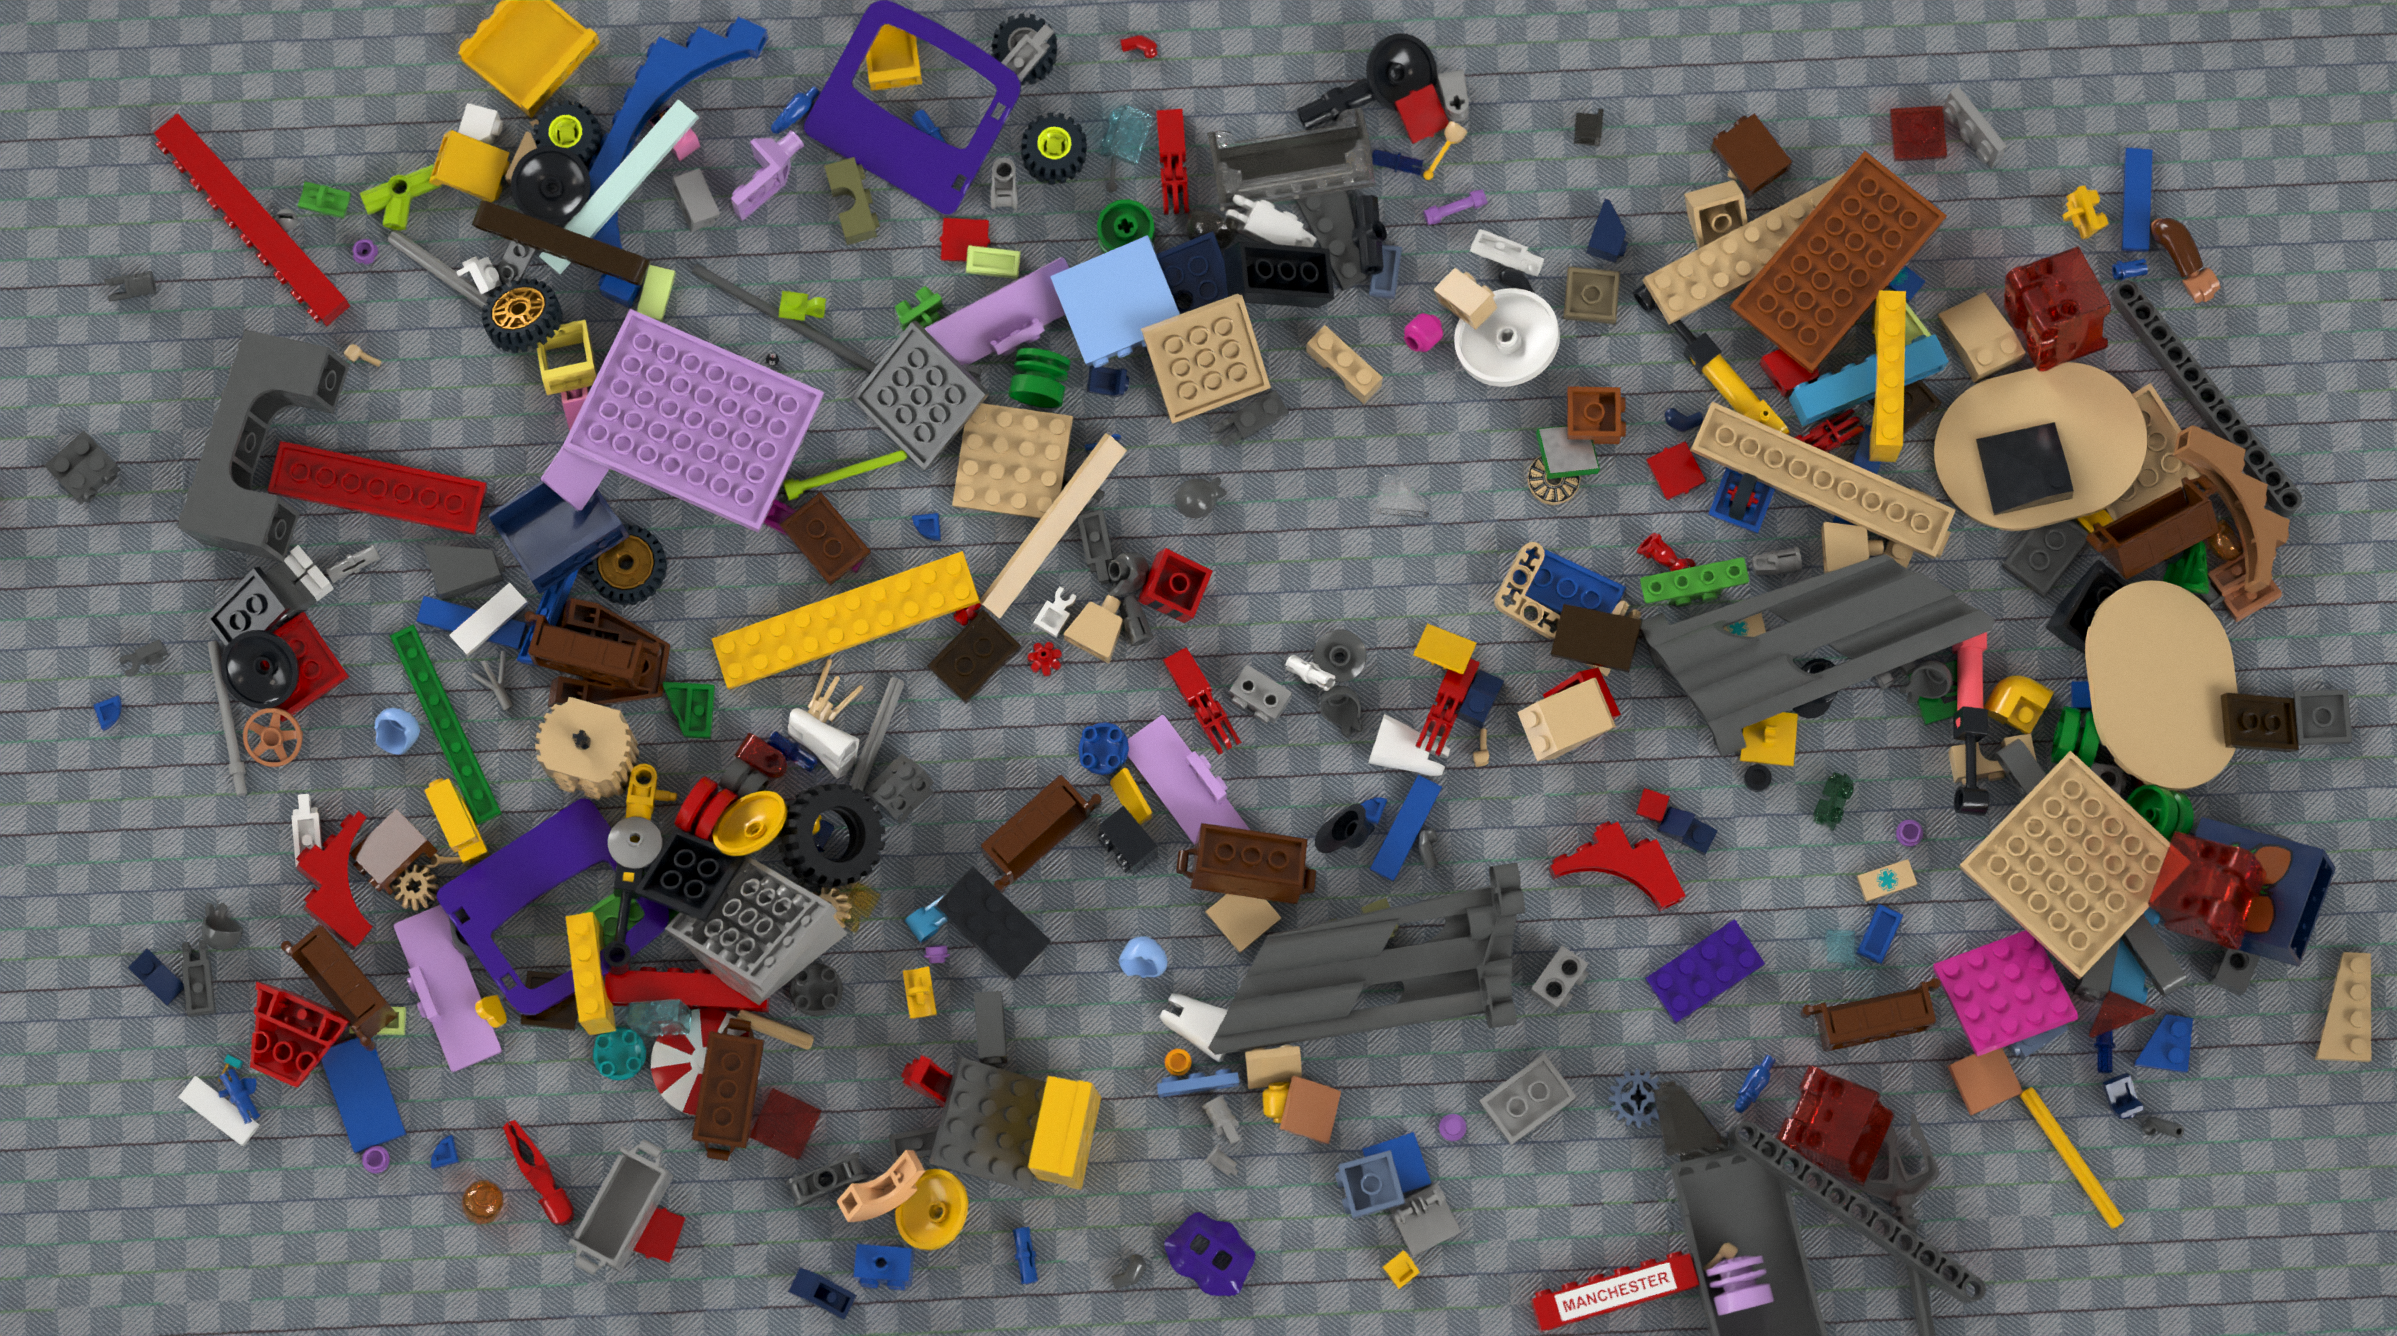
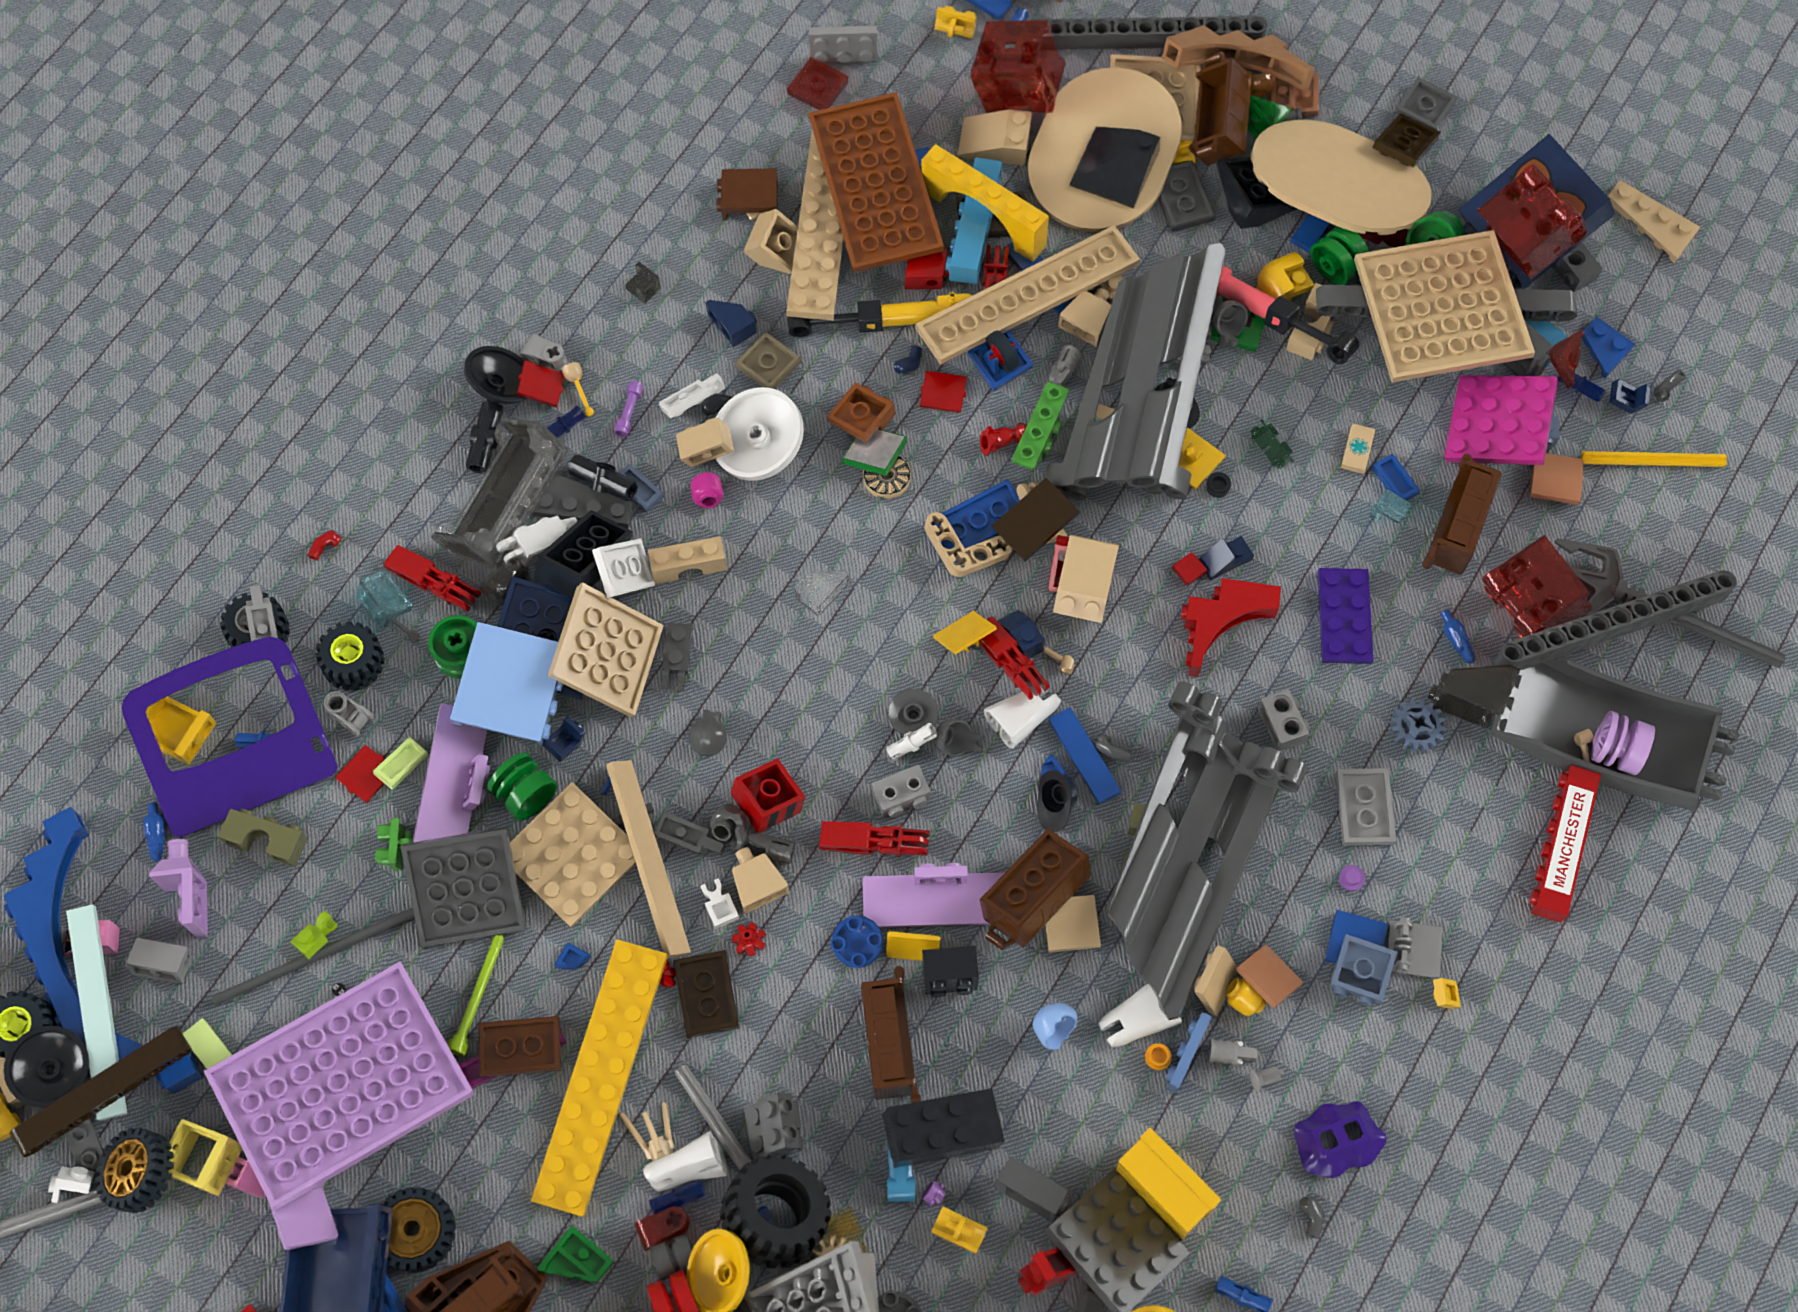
camera: 55 degrees left, 10 degrees down
medium lavender plate [1896,820,1923,847] -> none
none -> white tile [592,538,655,598]

